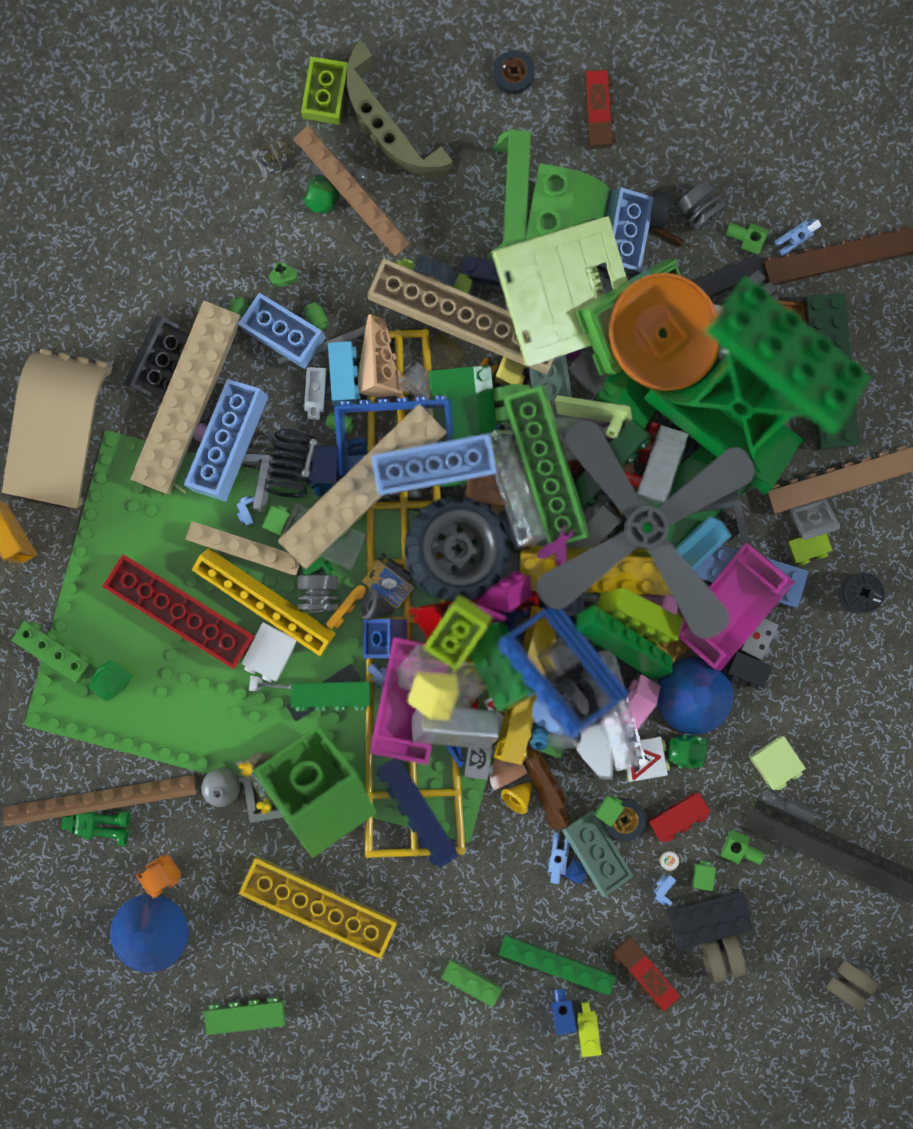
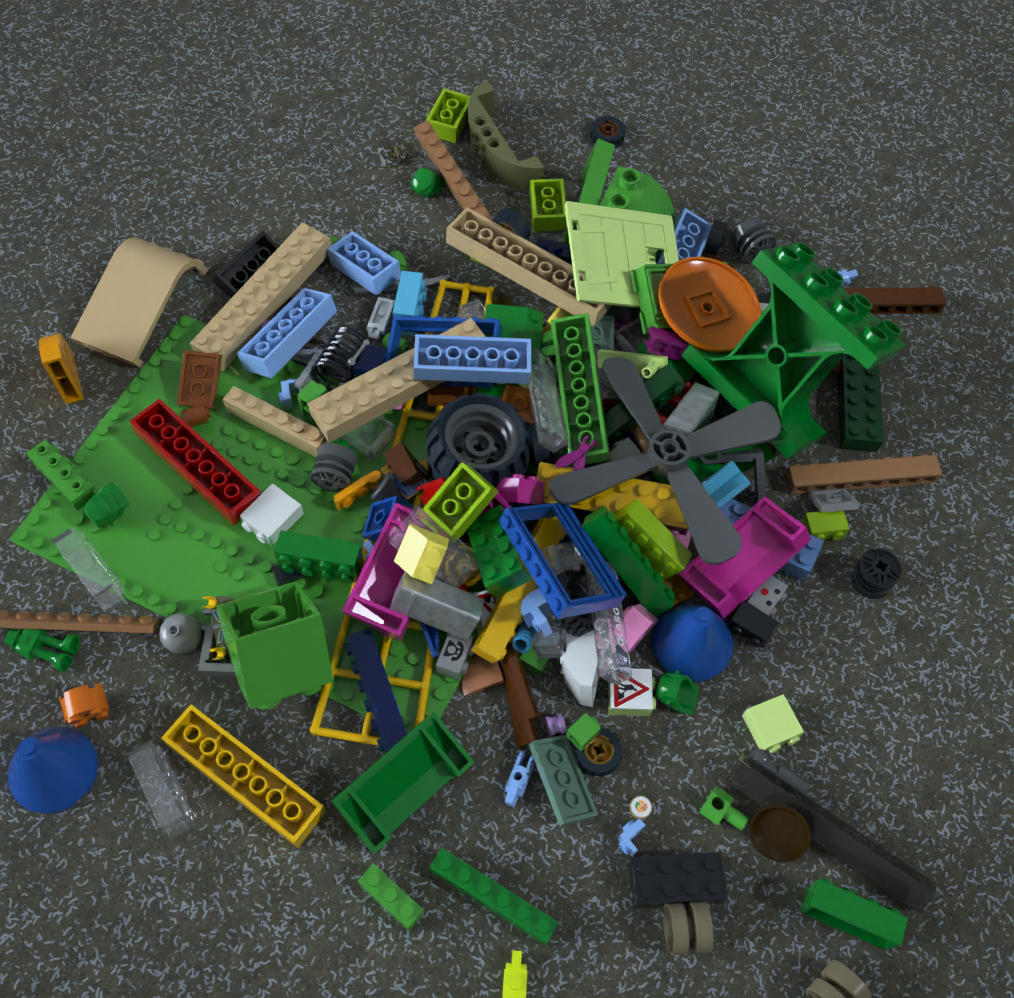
camera: 10 degrees right, 25 degrees down
yellow brick [192,548,336,656] -> none
bright green brick [204,997,286,1035] -> none
hinge [249,676,292,691] -> none
bright green piece [268,262,298,287] -> none
light nougat wedge [358,314,403,397] -> none
yellow hat [501,782,532,814] -> none
blue torso [551,989,576,1035] -> none
blue tile [564,858,587,885] -> none
reddish brown brick [584,69,616,150] -> none
reddish brown brick [612,935,682,1013] -> none
red brick [647,791,711,843] -> none
bright green brick [691,860,716,891] -> none
none -> clear piece [52,527,127,614]
none -> clear piece [126,740,197,840]
none -> dark orange tile [177,350,222,410]
none -> dark orange brick [181,404,211,427]
none -> green slope [332,712,475,854]
none -> reddish brown hinge [384,442,424,487]
none -> lime brick [529,179,567,232]
none -> lavender wheel [544,713,566,737]
none -> magenta hinge [644,326,688,361]
none -> dark brown piece [749,804,811,863]
none -> green piece [800,878,908,951]

